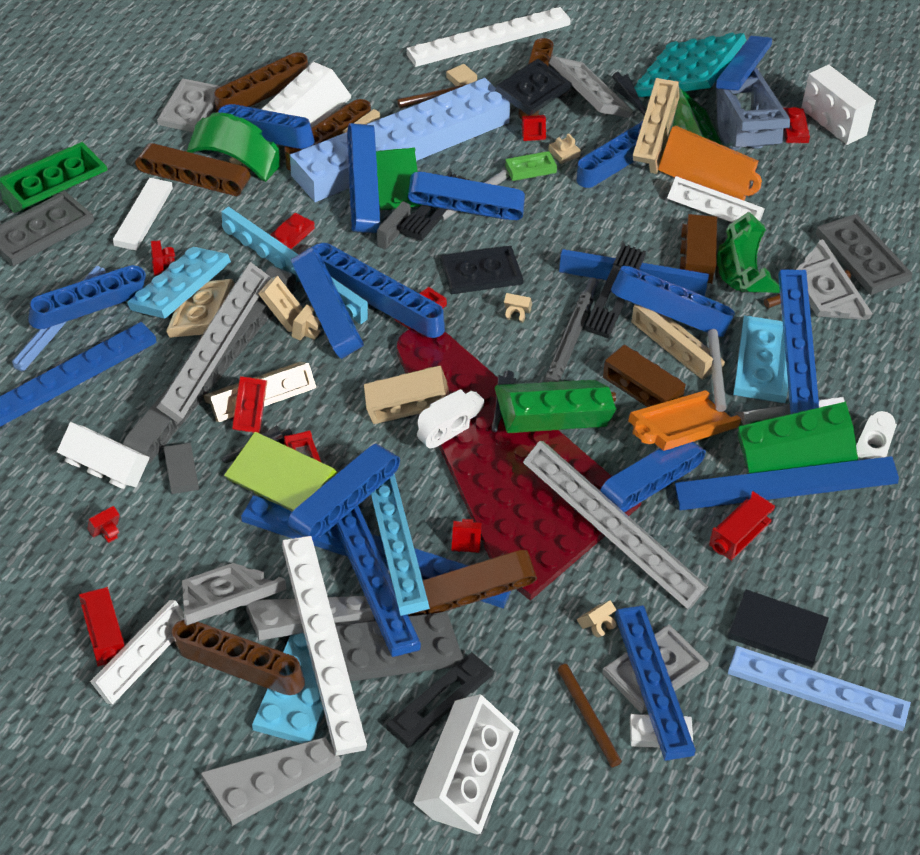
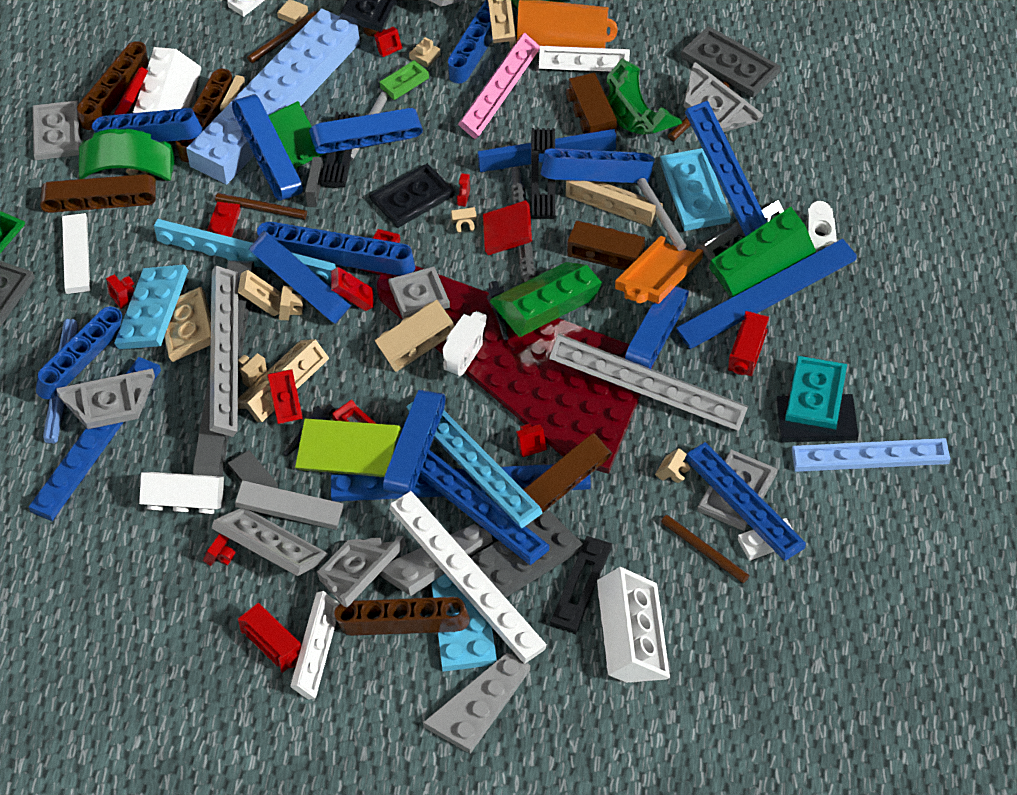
camera: 20 degrees left, 5 degrees up
none -> light grey wing [56,368,155,429]
none -> red tile [114,67,148,115]
none -> light grey tile [212,508,328,576]
none -> reddish brown bar [215,193,307,220]
none -> light grey tile [235,480,344,530]
none -> tan tile [238,353,267,388]
none -> red plate [331,267,373,311]
none -> light grey tile [388,266,450,319]
none -> red tile [457,173,470,207]
none -> bright pink plate [458,33,540,139]
none -> red tile [483,200,532,255]
none -> teal tile [785,356,847,429]

